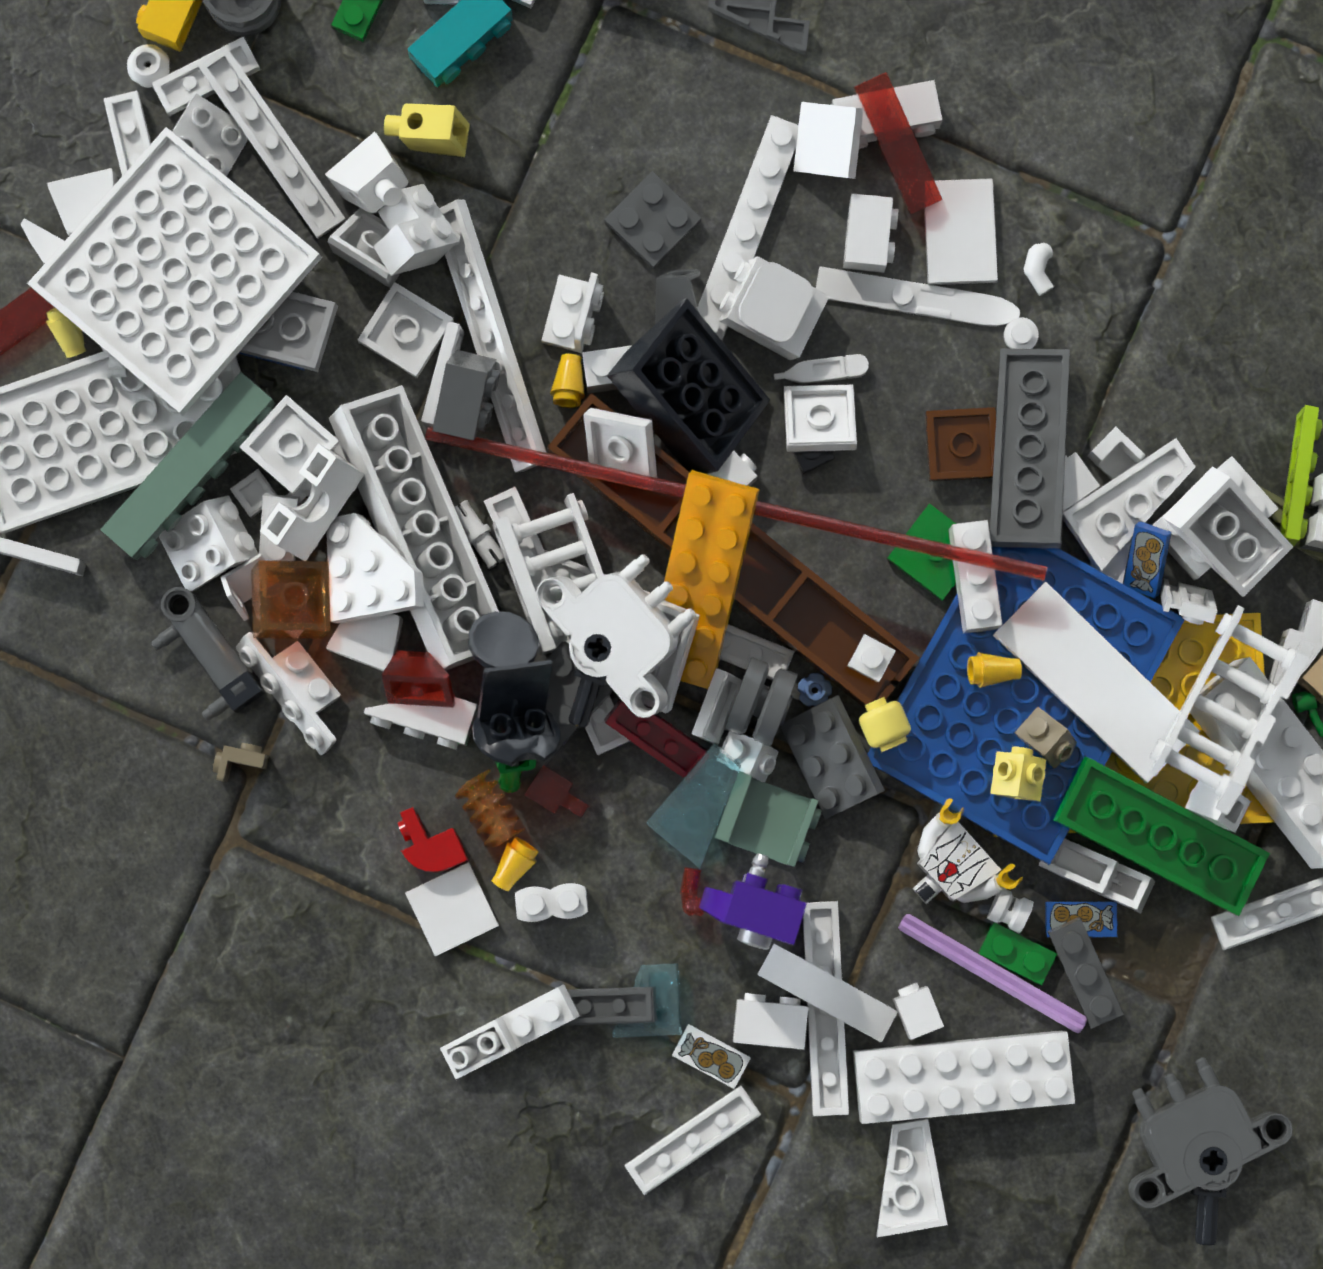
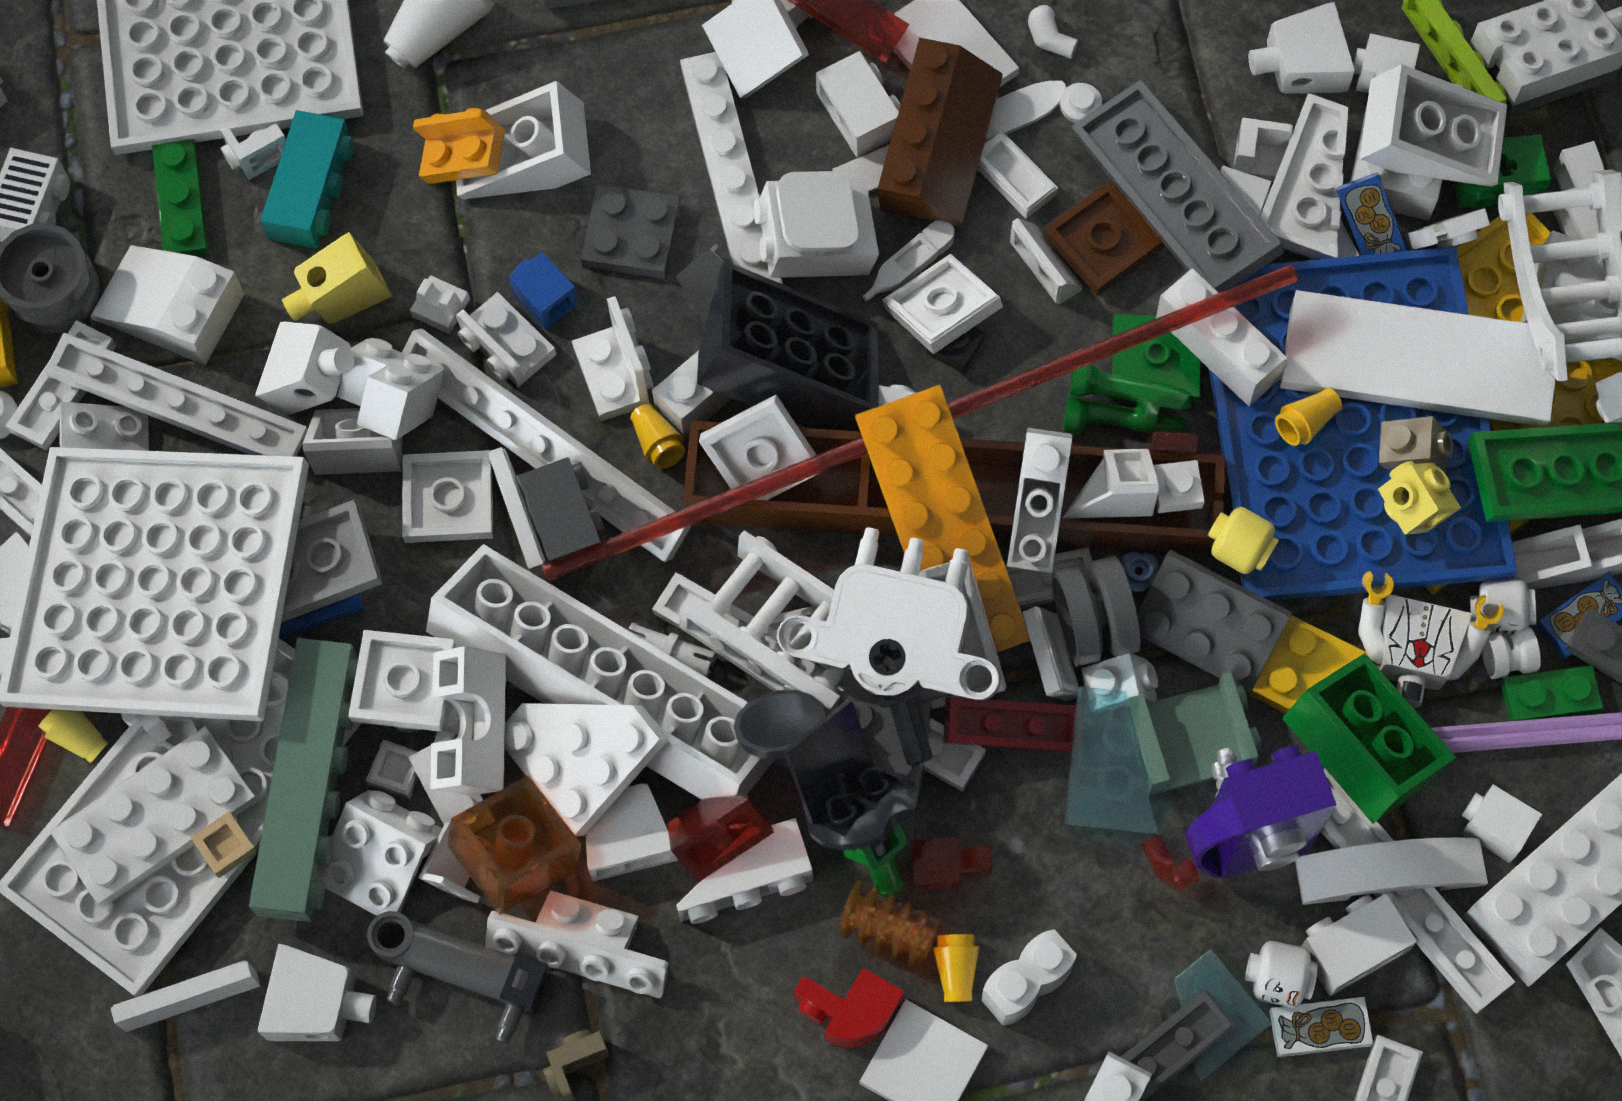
camera: 30 degrees left, 15 degrees down
none -> white plate [49,726,258,908]
none -> white slope [91,245,245,365]
none -> tan plate [190,811,258,878]
none -> white torso [257,944,377,1041]
none -> white tile [410,275,470,334]
none -> light orange bracket [413,108,505,184]
none -> white slope [456,81,591,199]
none -> white bracket [456,292,556,388]
none -> blue brick [509,252,579,330]
none -> reddish brown slope [877,37,1003,227]
none -> white tile [978,131,1058,219]
none -> white slope [1007,428,1072,573]
none -> white slope [1010,218,1083,304]
none -> green piece [1062,356,1191,438]
none -> white slope [1063,449,1159,518]
none -> clear red tile [1145,431,1198,453]
none -> white head [1245,941,1318,1008]
none -> white torso [1248,2,1355,94]
none -> yellow wing [1250,615,1368,714]
none -> green brick [1282,653,1457,824]
none -> white brick [1353,34,1420,93]
none -> green brick [1452,134,1551,210]
none -> white head [1470,578,1536,636]

